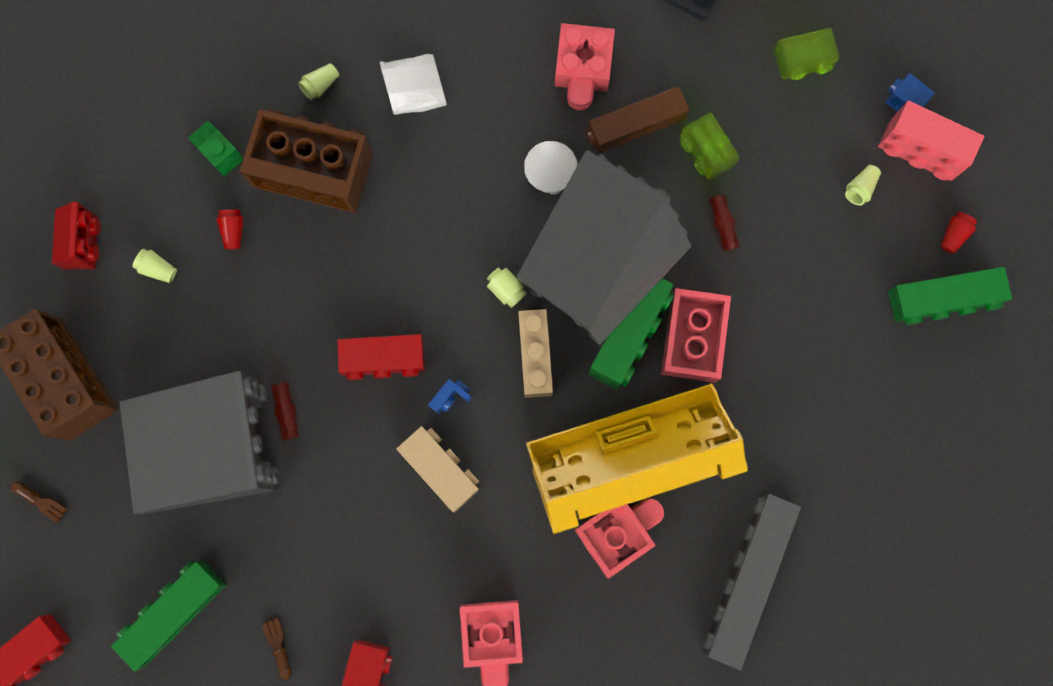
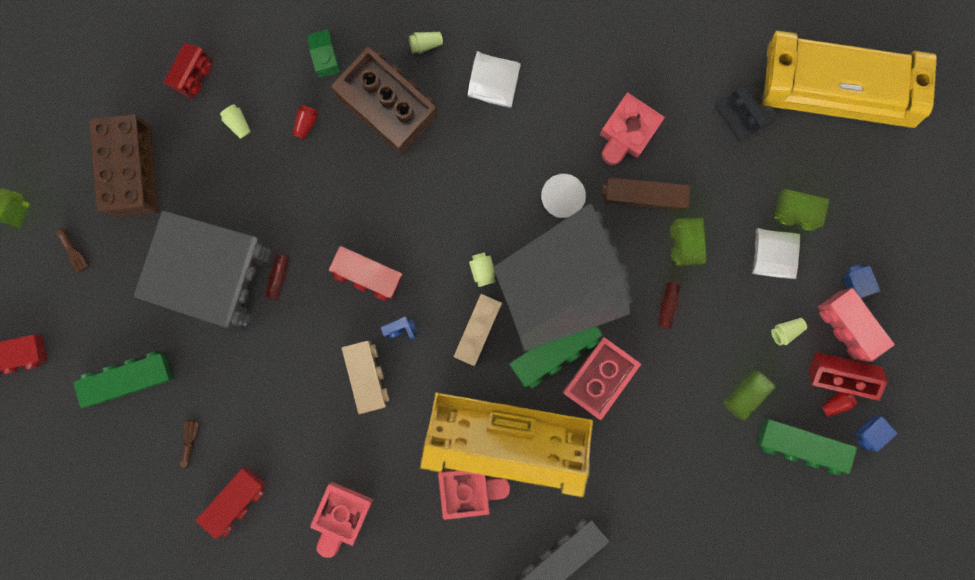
camera: 30 degrees right, 5 degrees up
none -> clear neon green brick [723,371,775,420]
none -> white slope [752,228,800,279]
none -> red brick [808,352,887,401]
none -> blue brick [855,415,897,452]

